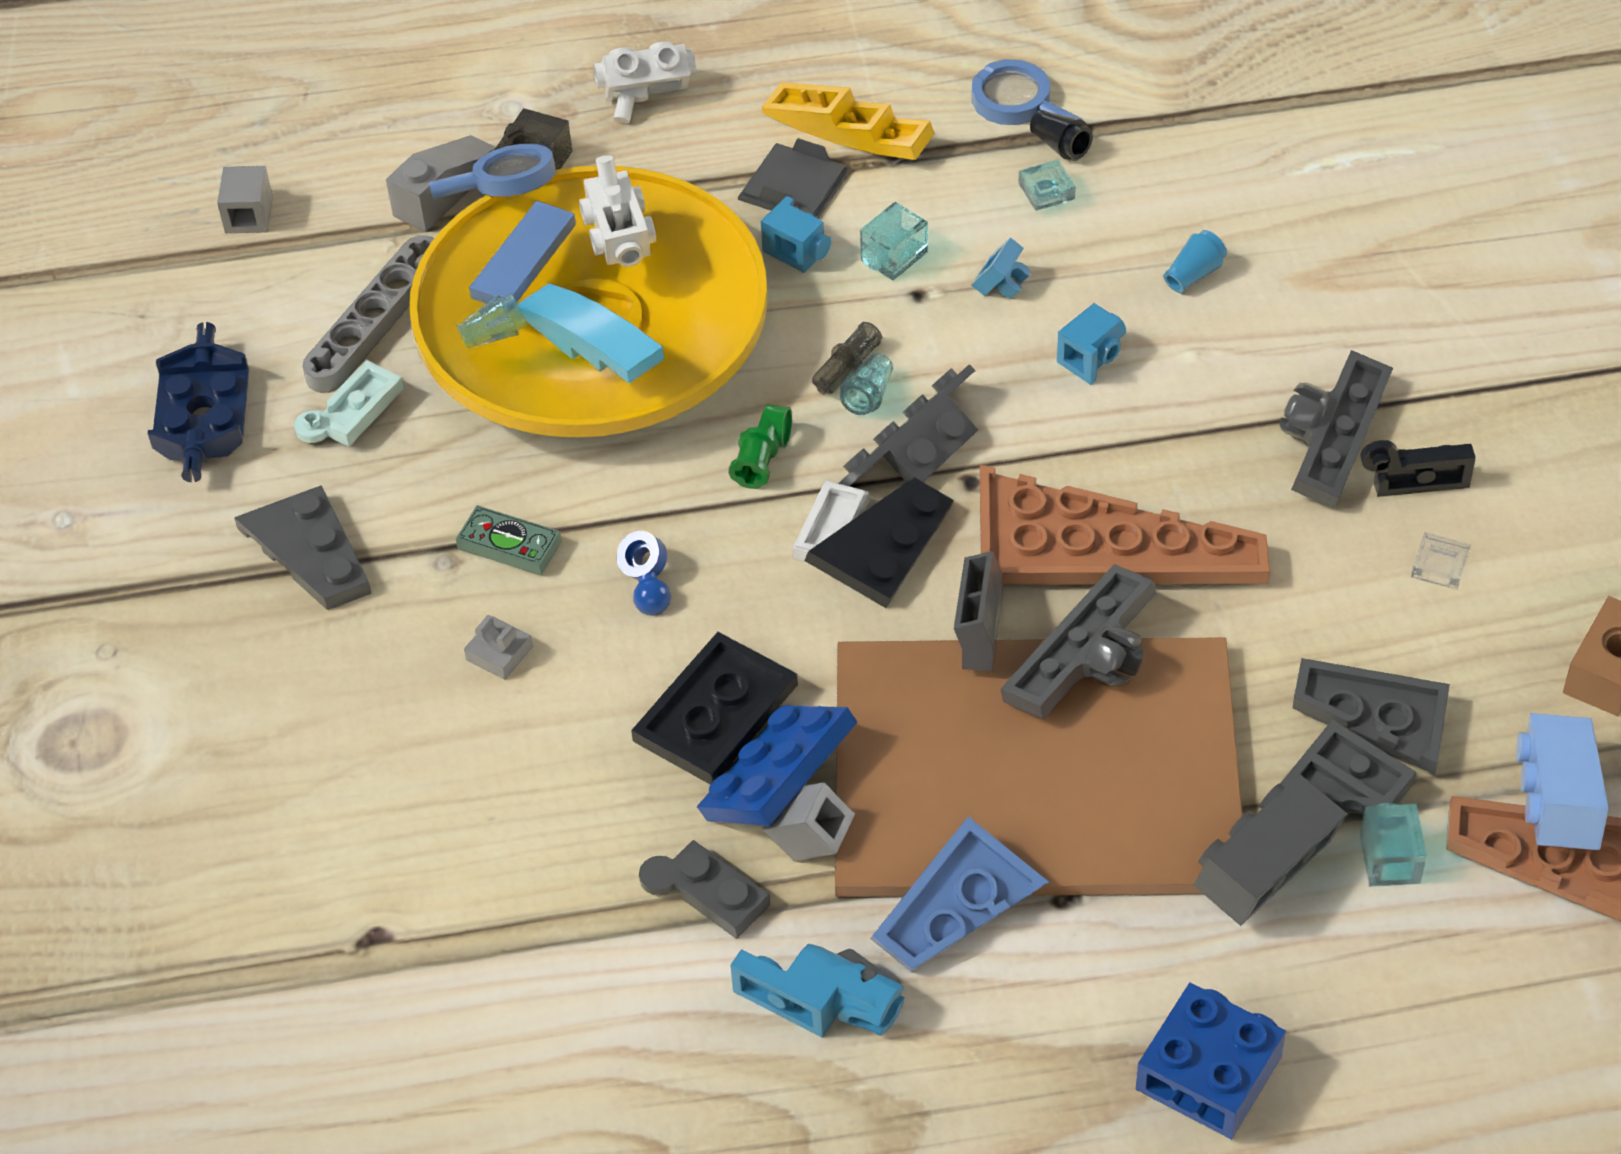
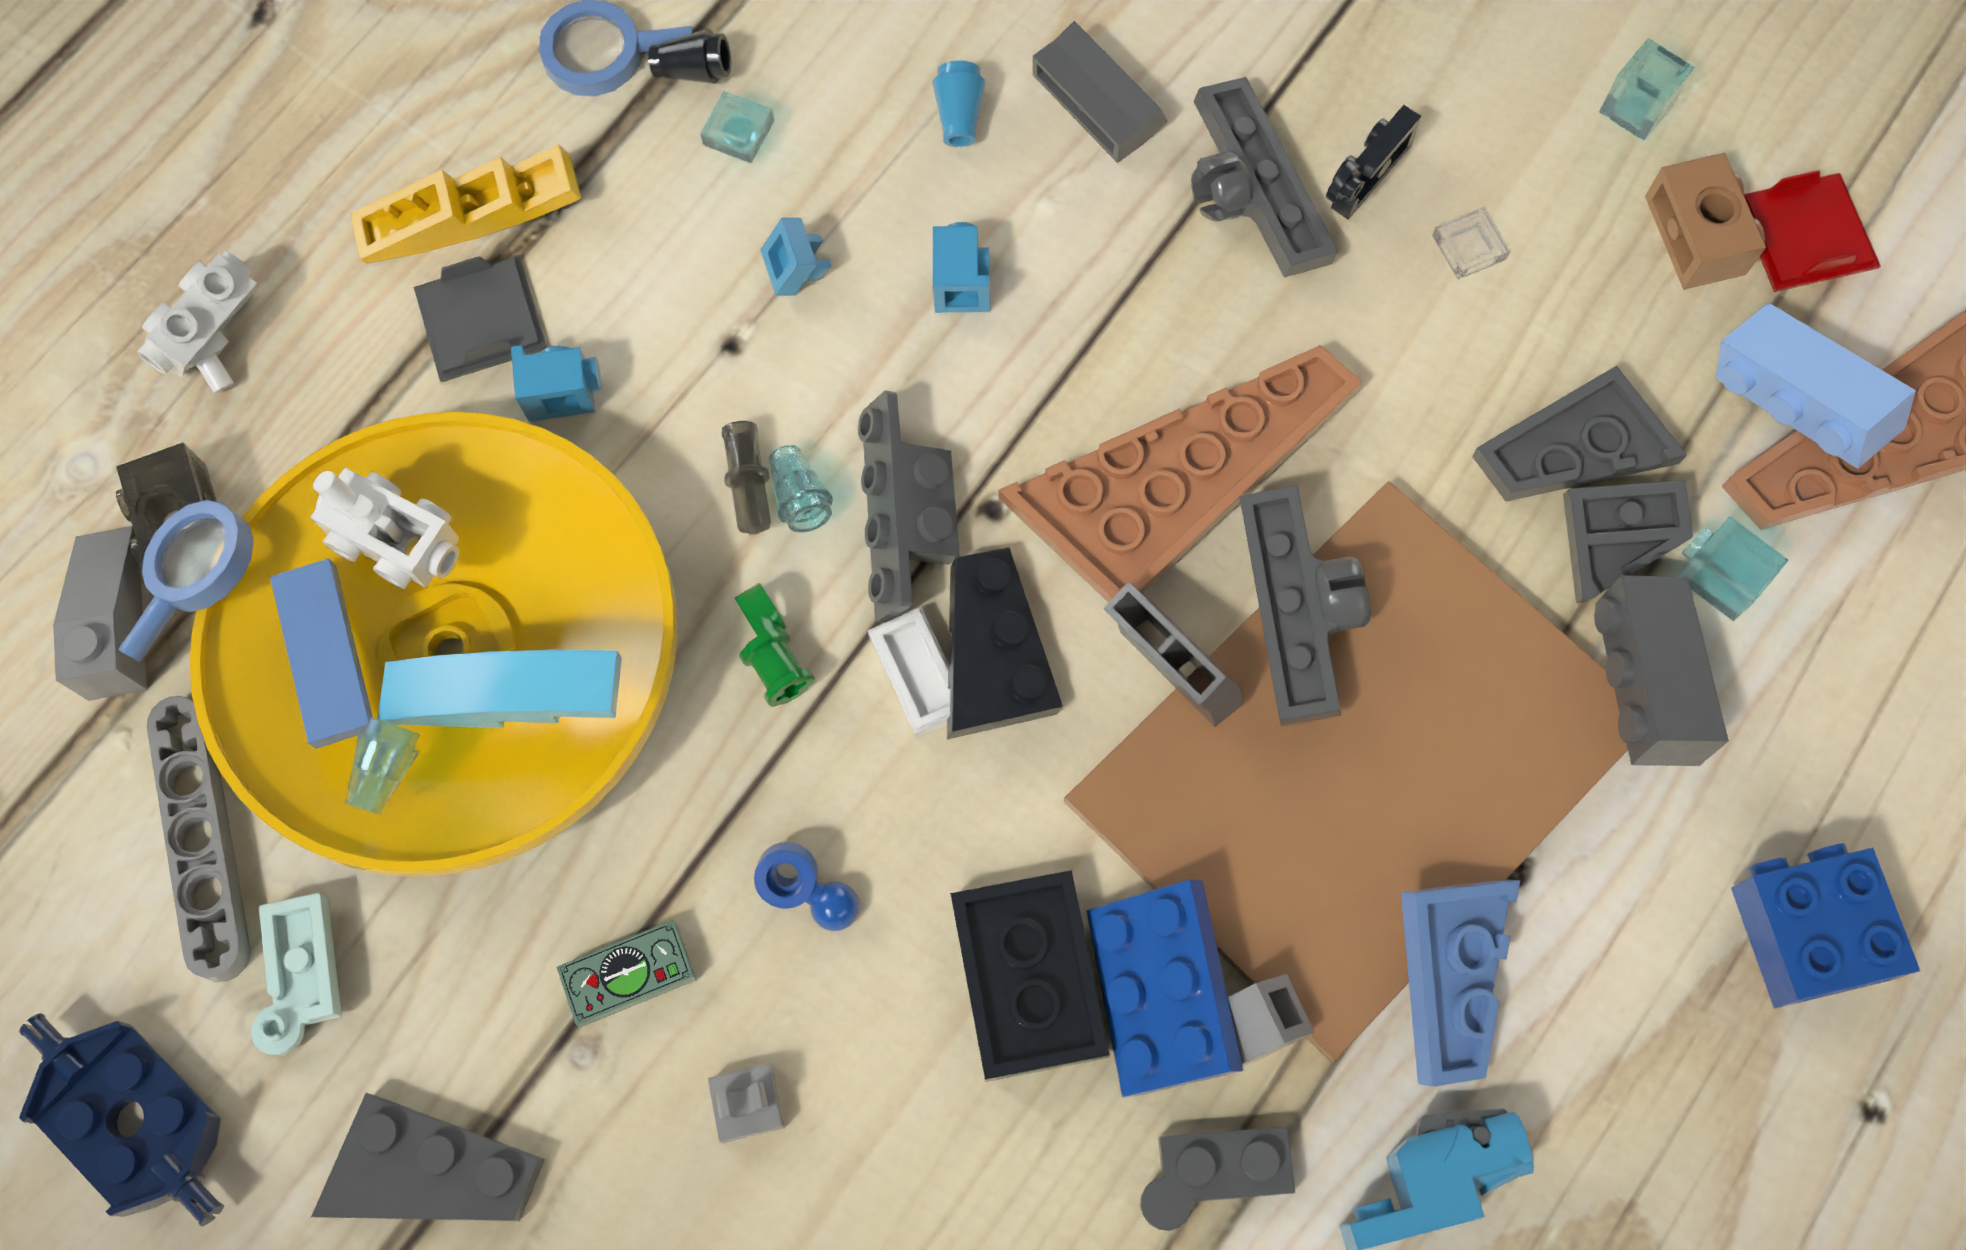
camera: 45 degrees left, 20 degrees up
clear light blue brick [860,202,928,281] -> none
none -> dark grey piece [1032,21,1168,163]

